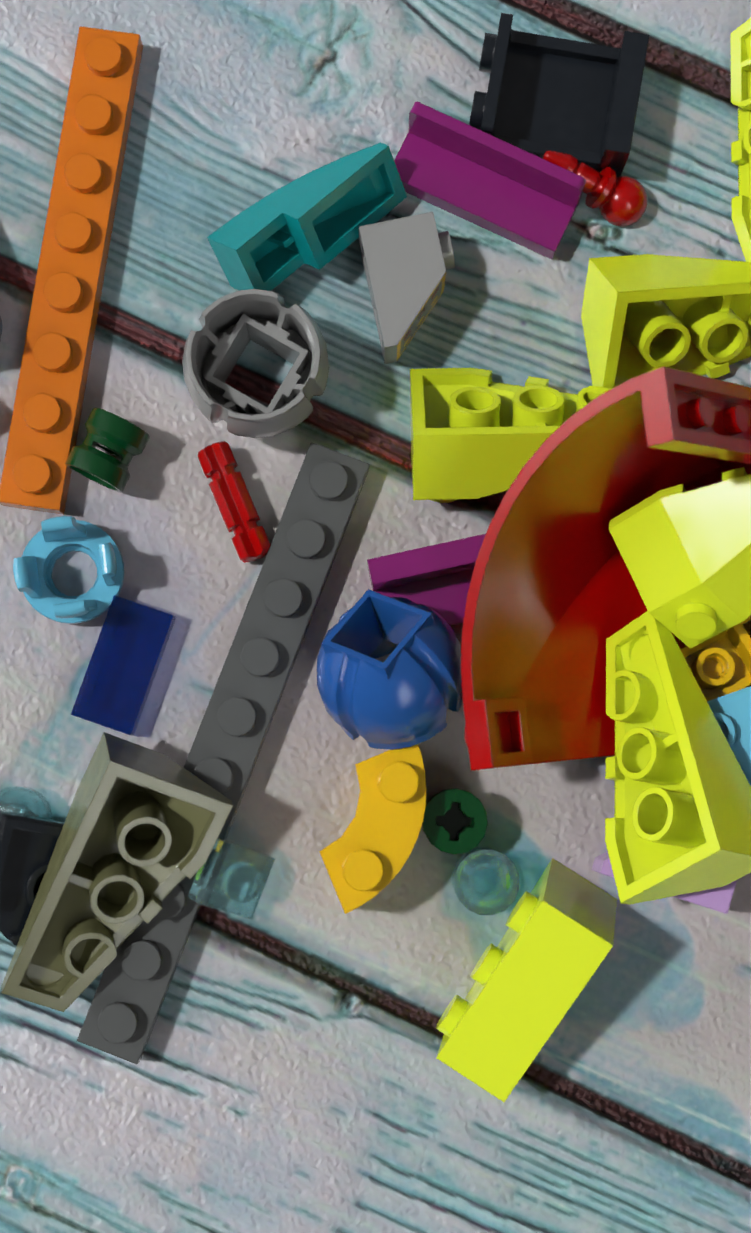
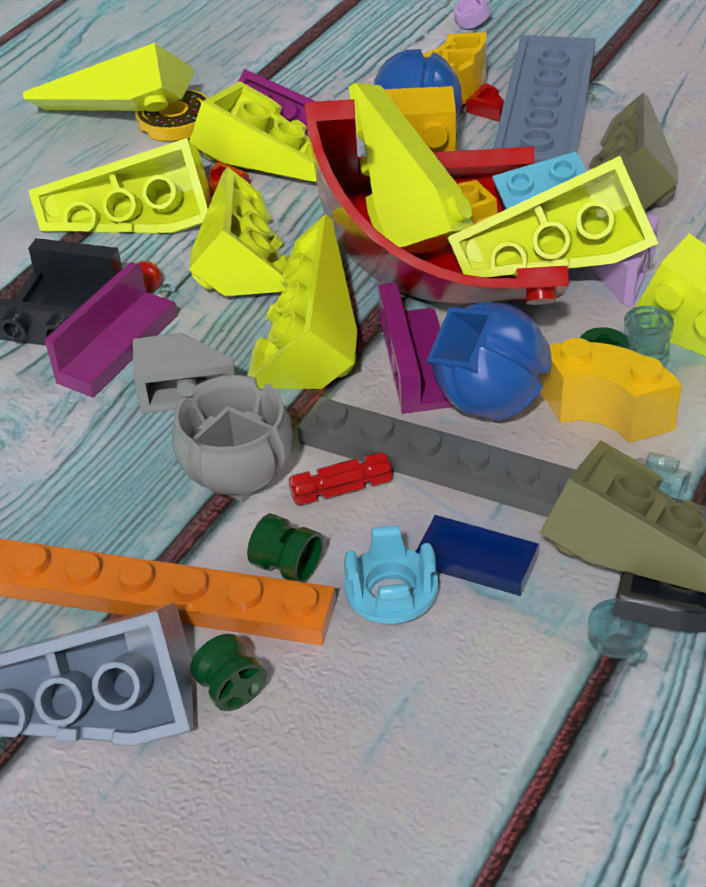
camera: 85 degrees left, 40 degrees down
teal slope [207,143,407,291] -> none

